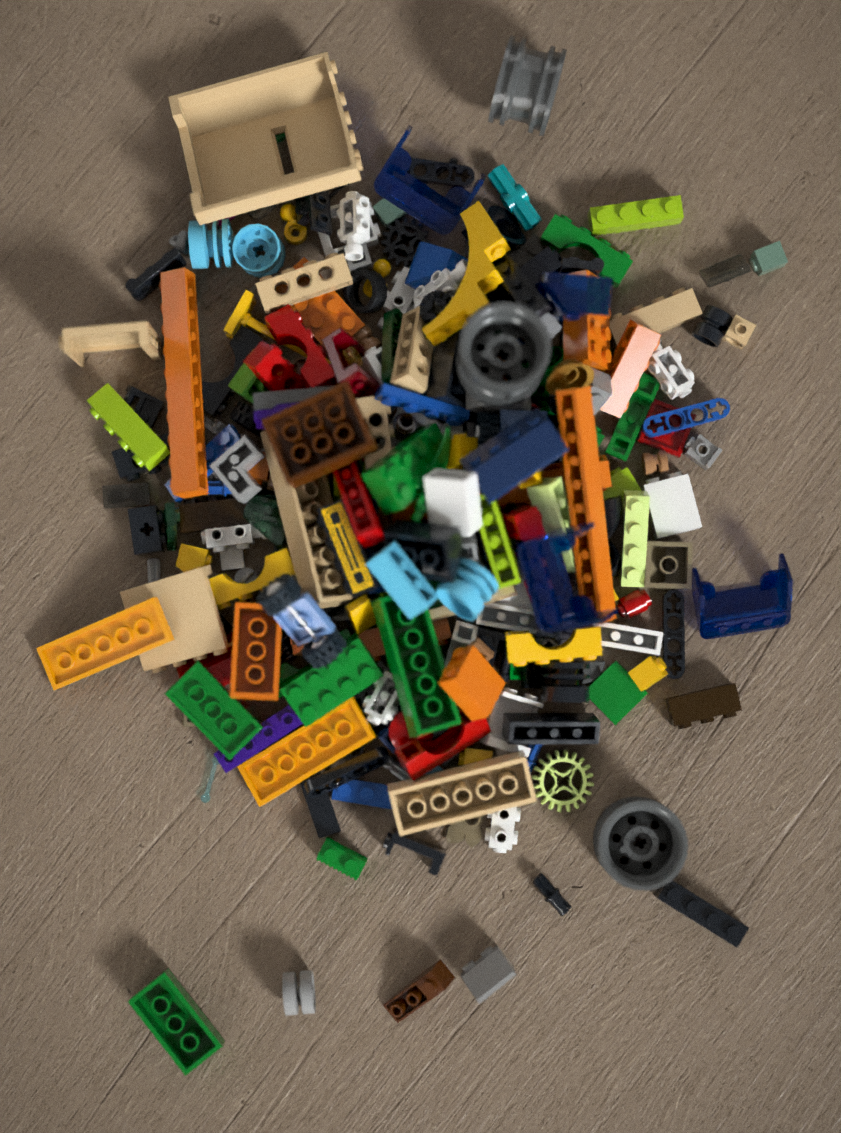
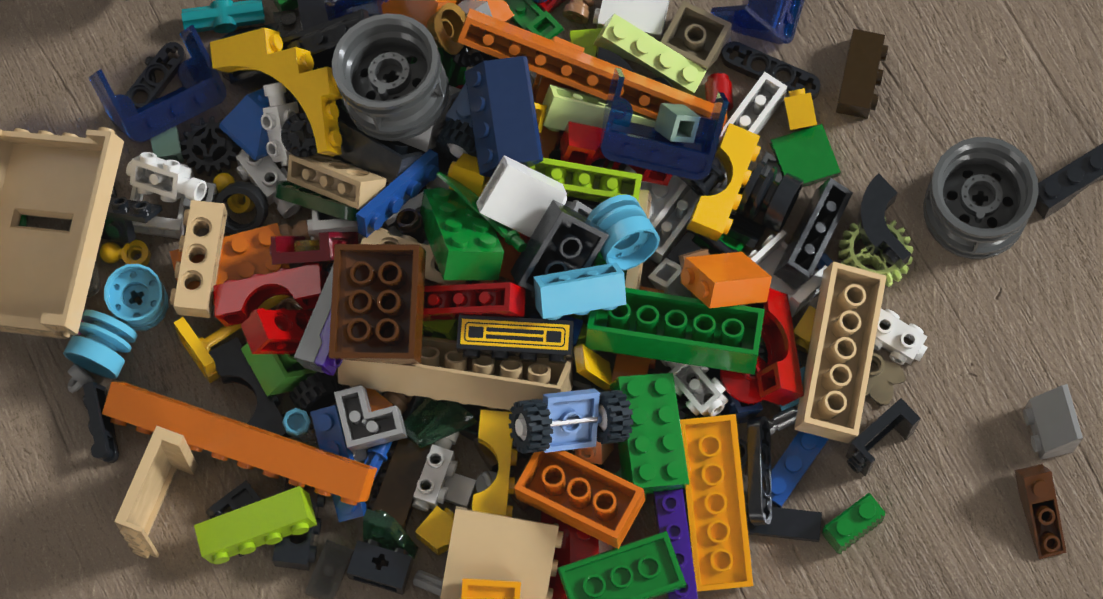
camera: 65 degrees left, 15 degrees down
black axle [533,874,572,916] -> none
none -> medium azure tile [282,408,311,438]
none -> sand green brick [654,103,701,143]
none -> black arch [858,173,911,270]

